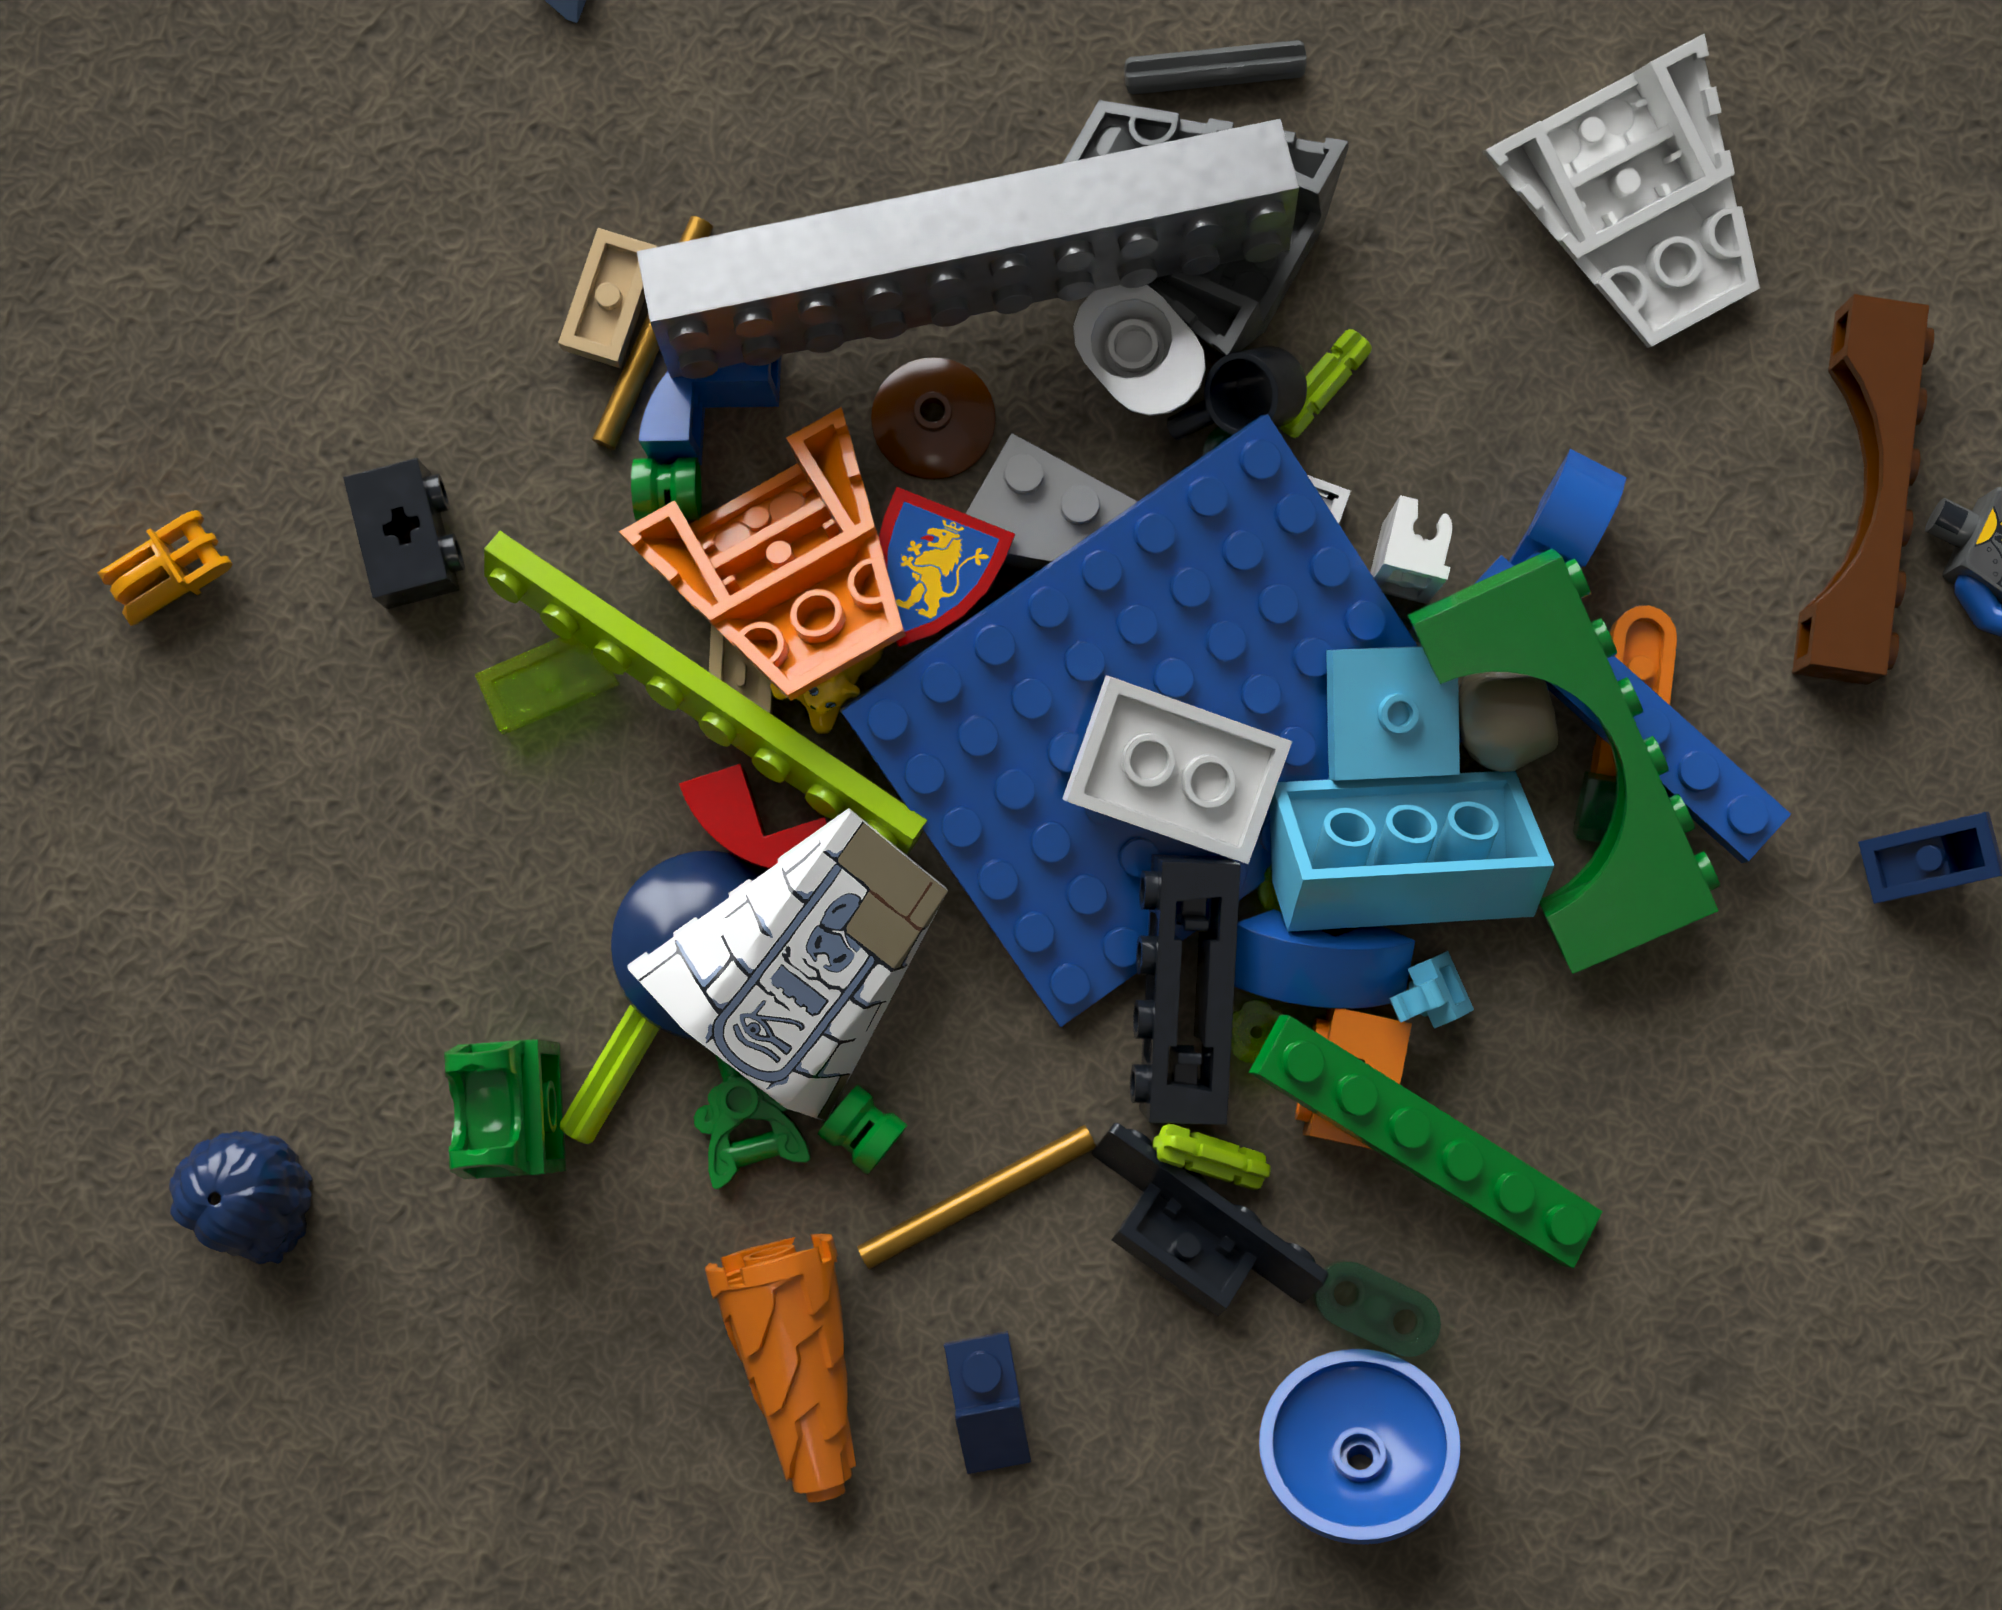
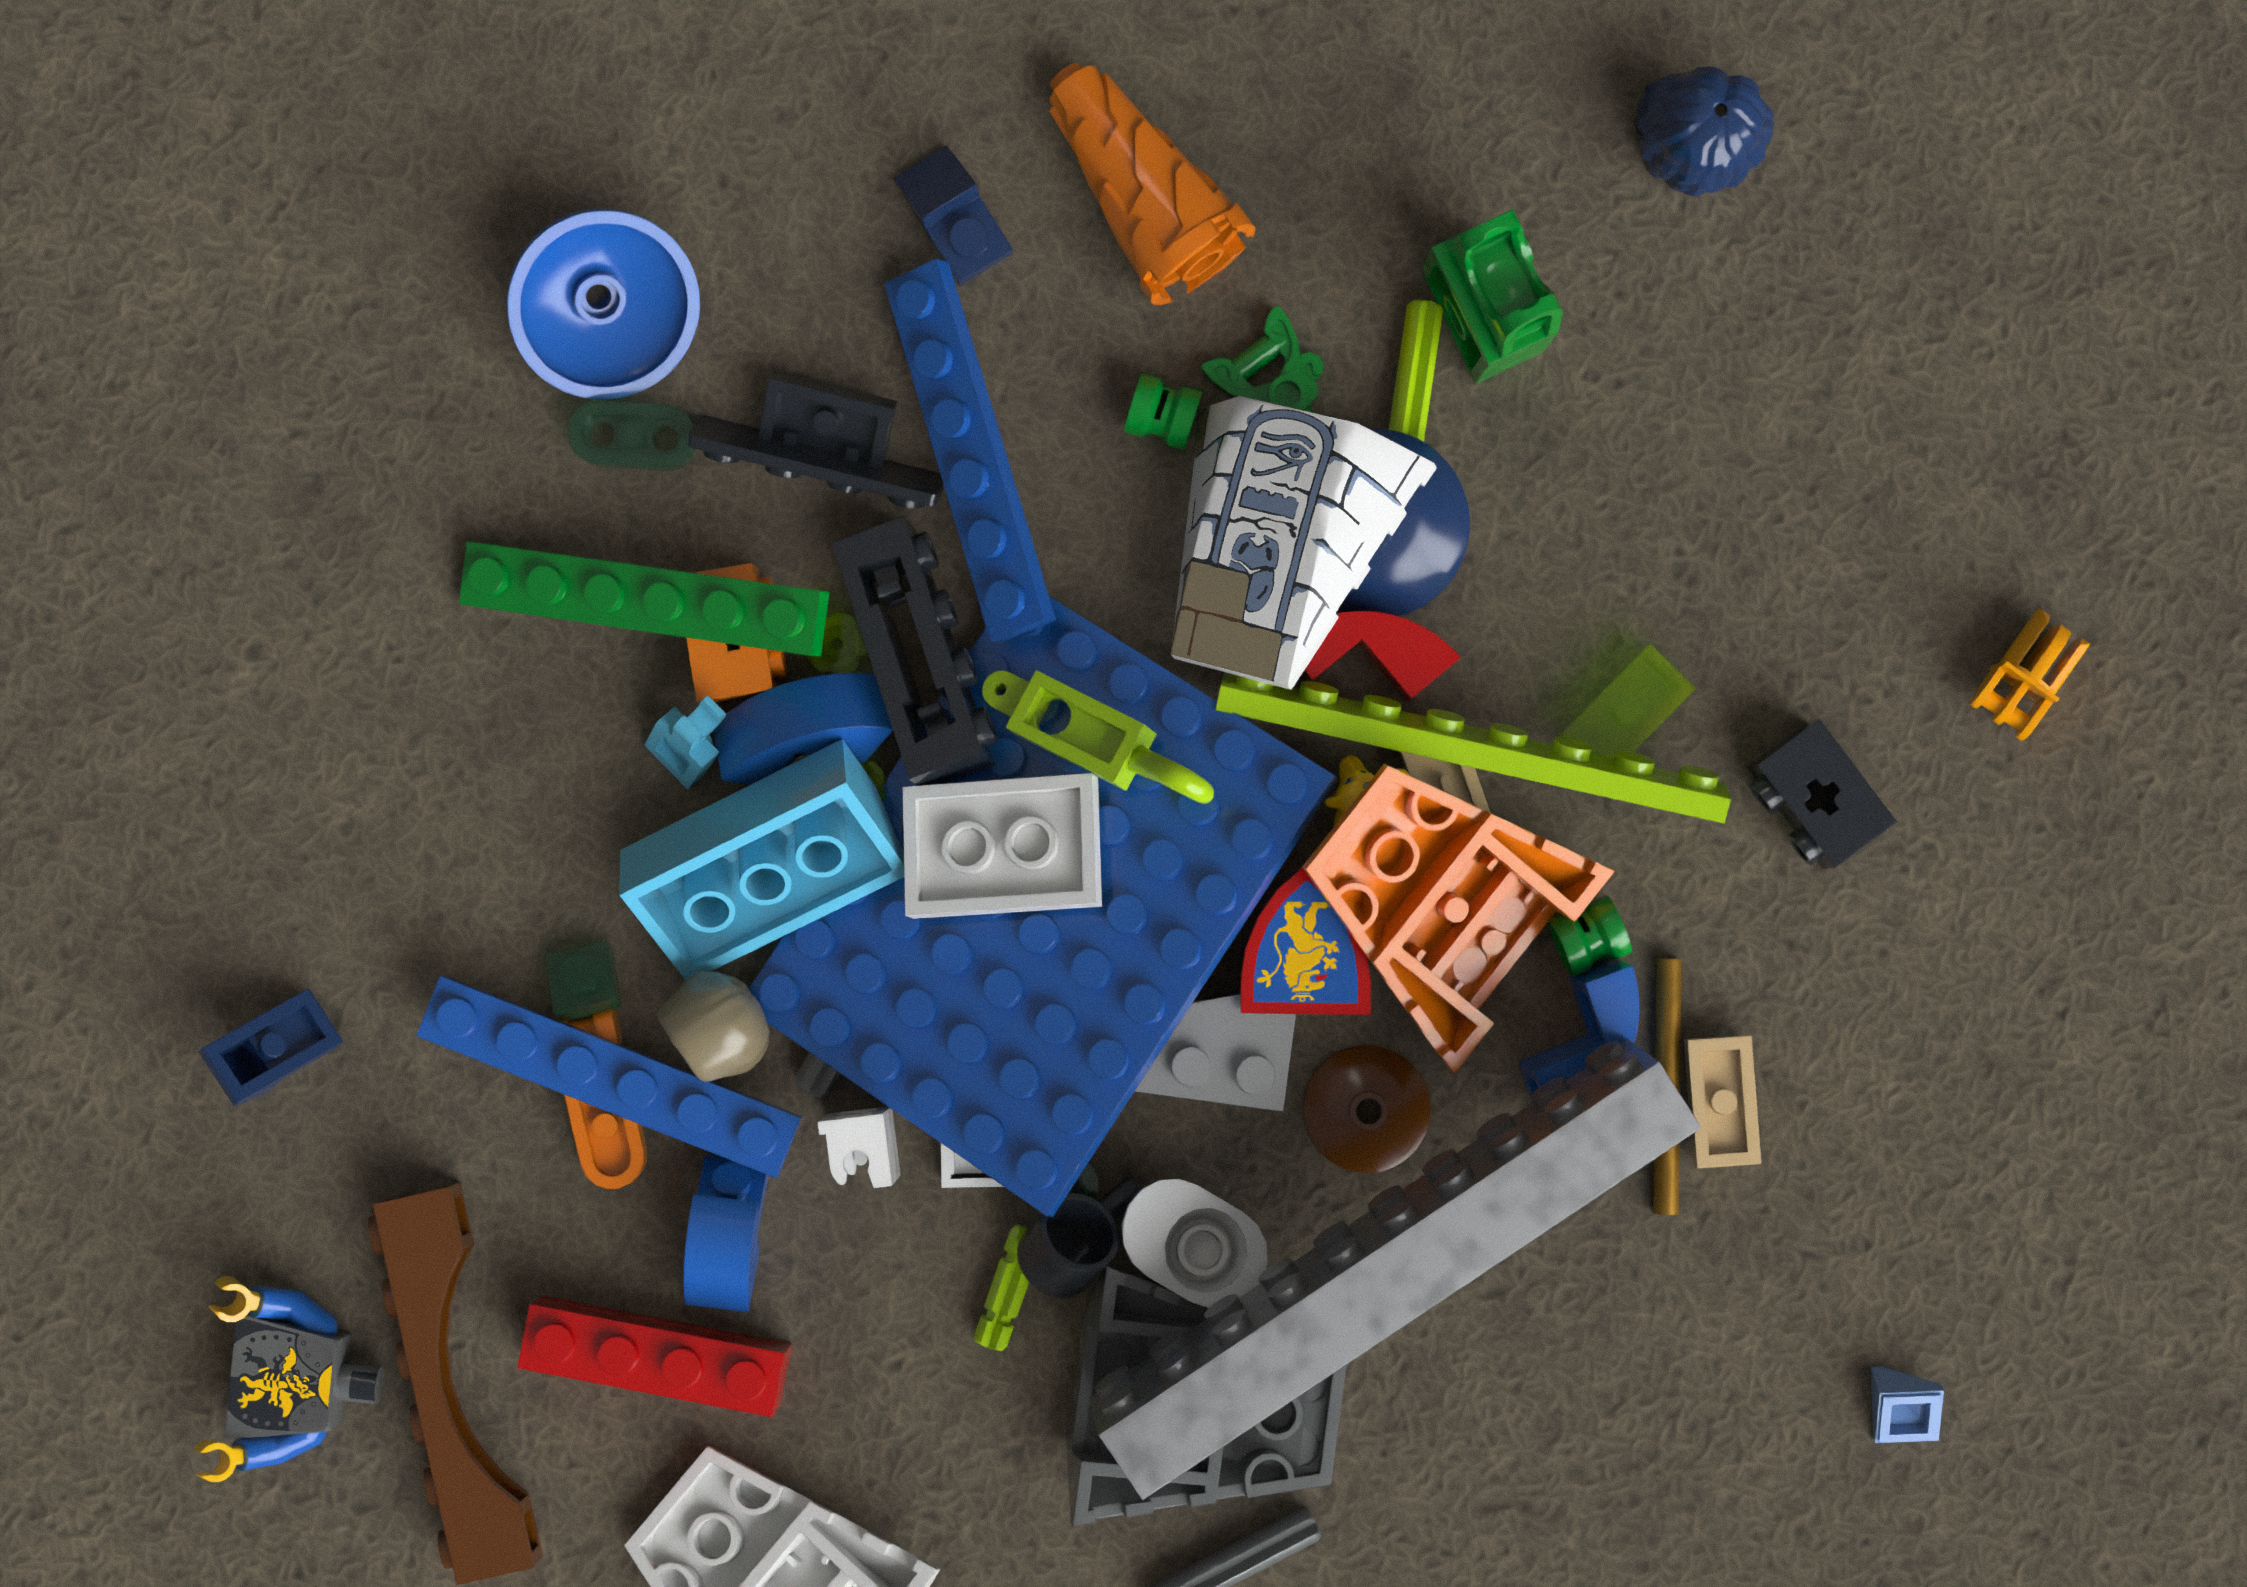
camera: 160 degrees right, 5 degrees up
pearl gold bar [857,1125,1096,1269] -> none
lime axle [1153,1124,1271,1190] -> none
medium azure plate [1326,646,1460,781] -> none
green arch [1408,548,1721,974] -> none
none -> red brick [517,1295,792,1417]
none -> blue plate [884,259,1056,642]
none -> lime piece [982,670,1214,804]

